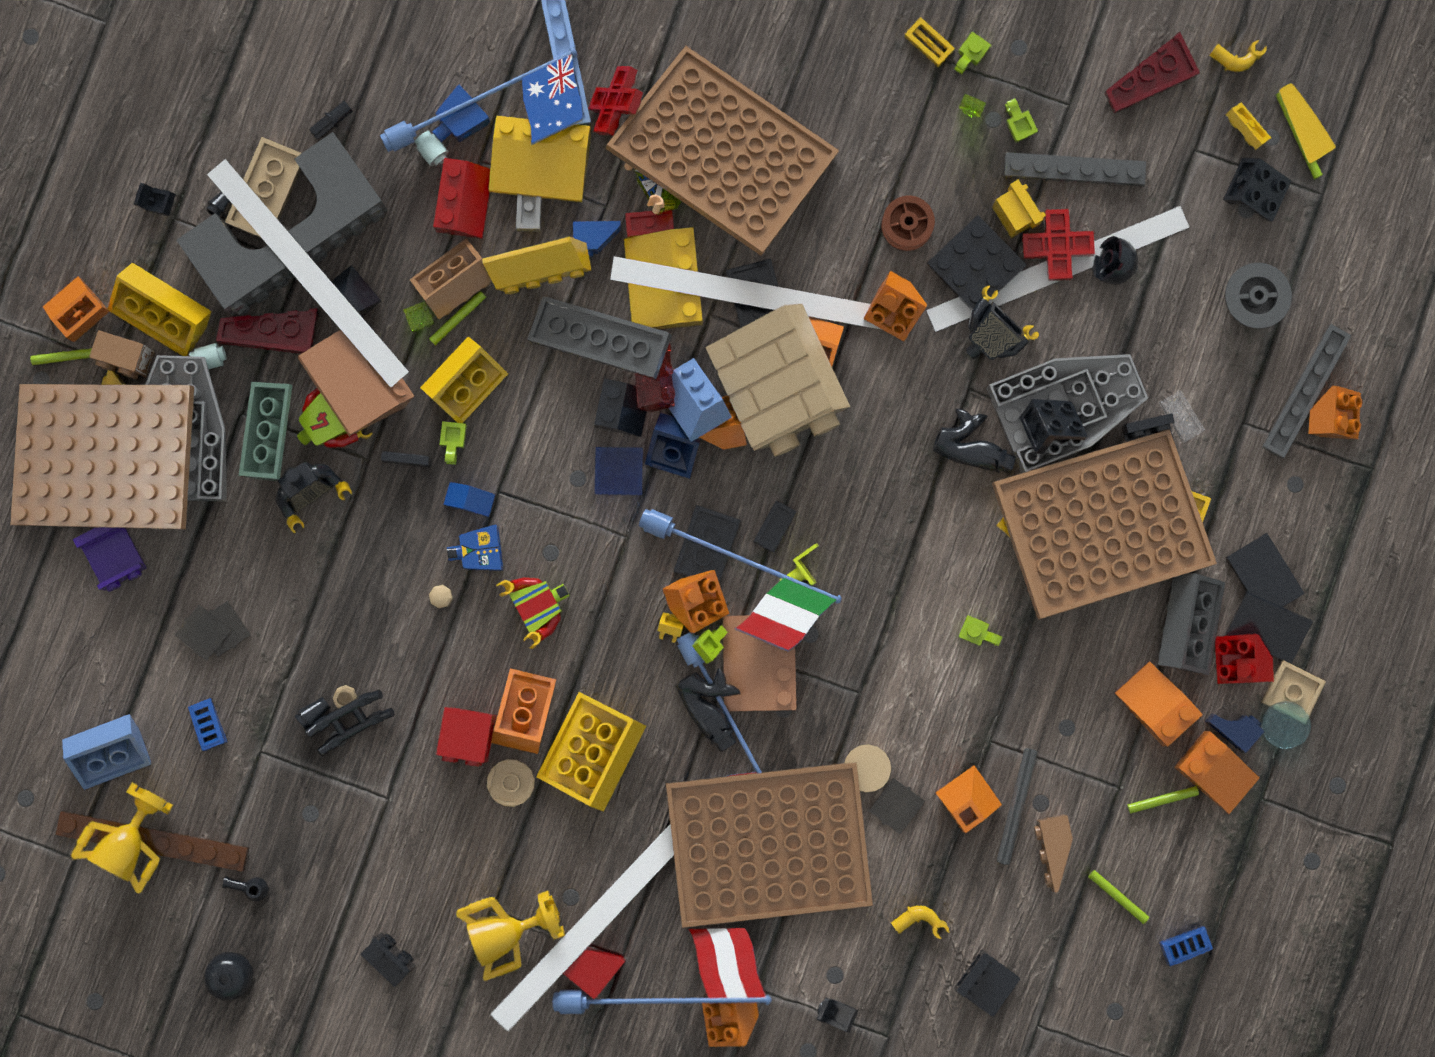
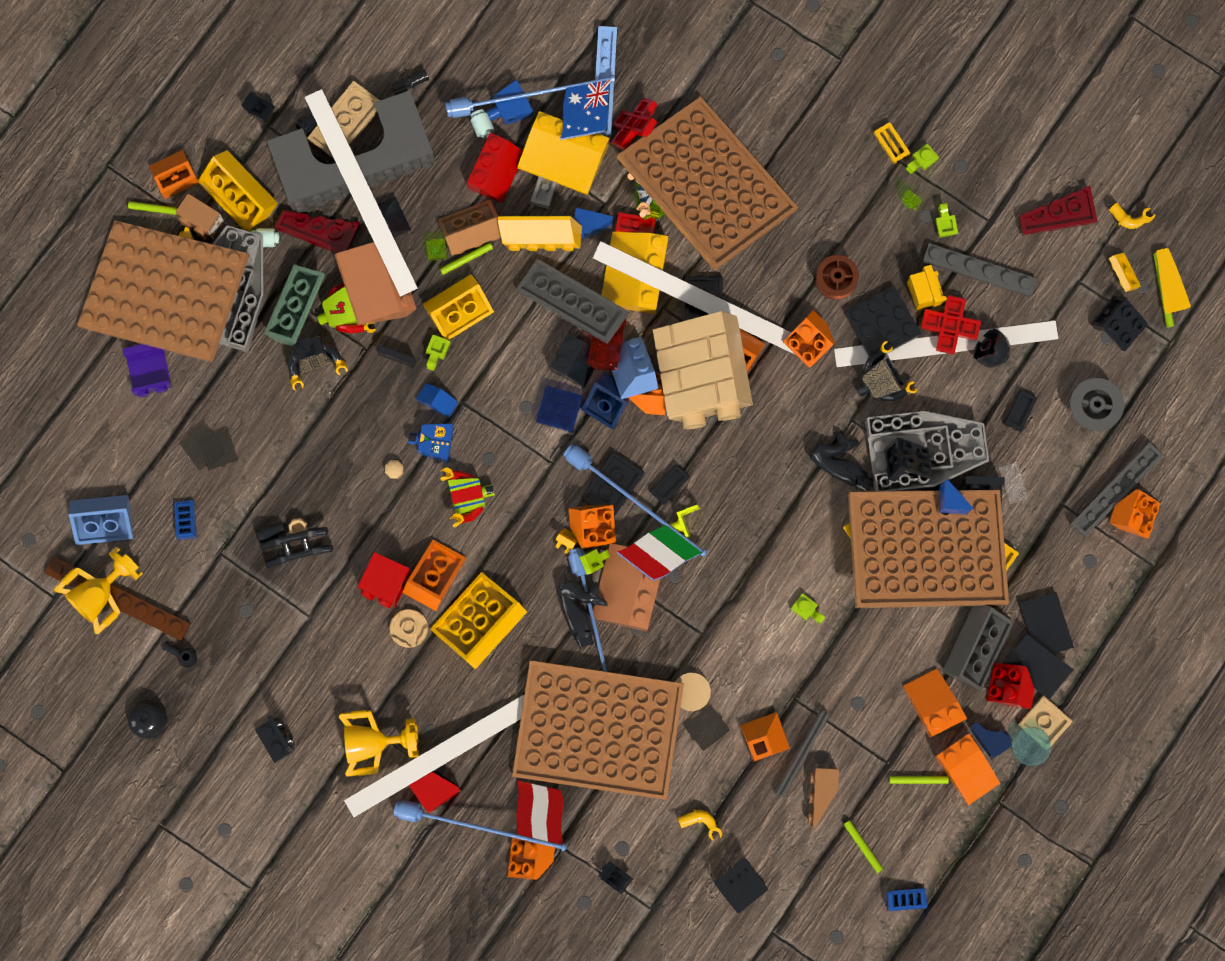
camera: 15 degrees right, 5 degrees down
none -> blue slope [939,479,973,515]
none -> black tile [1003,390,1037,433]

